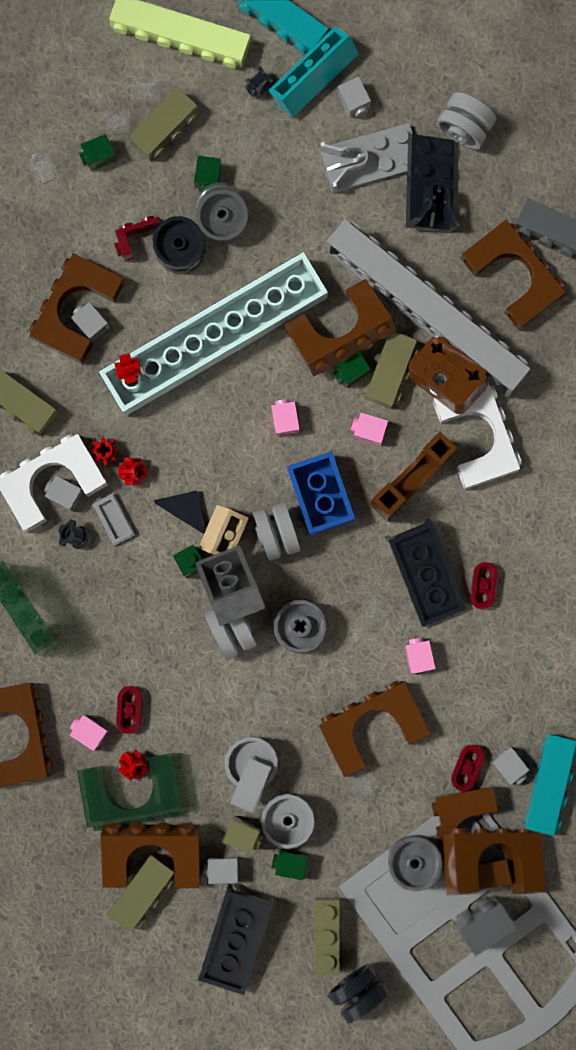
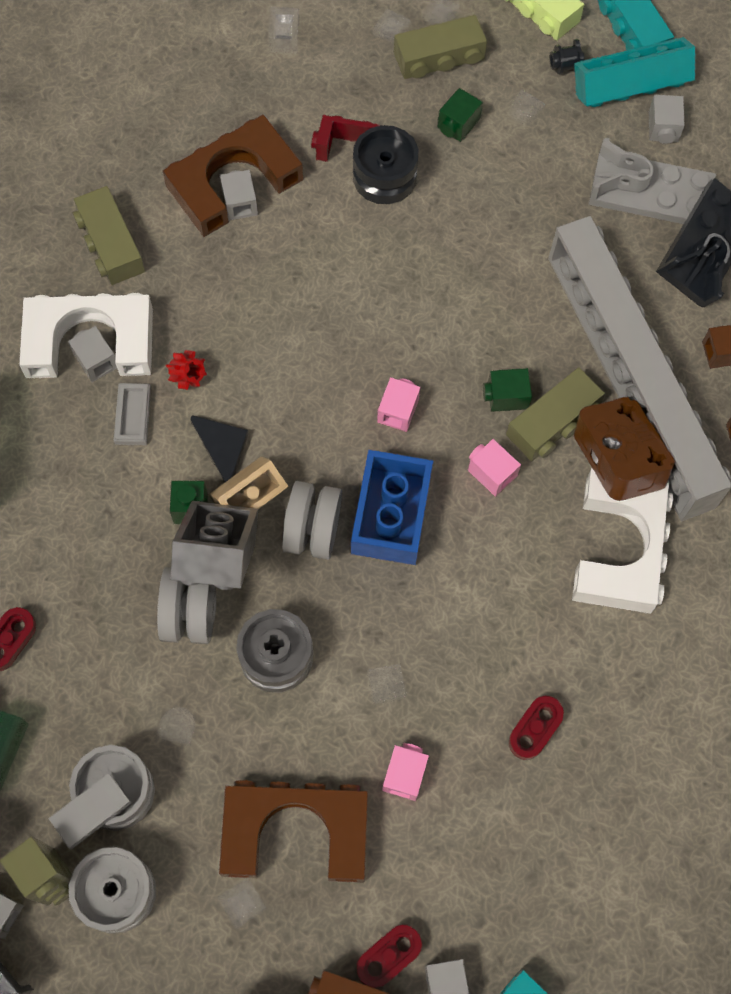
camera: 20 degrees right, 15 degrees down
black brick [58,519,89,549] -> none
dark green brick [79,134,117,171] -> none
red gear [89,436,120,467] -> none
light aqua brick [99,252,328,416] -> none
red gear [114,353,142,384] -> none
dark grey wheel [195,182,248,241] -> none
dark green brick [271,849,308,881] -> none
reddish brown arch [283,279,396,377] -> none
reddish brown arch [370,431,457,522] -> none
black plate [385,518,466,627] -> none

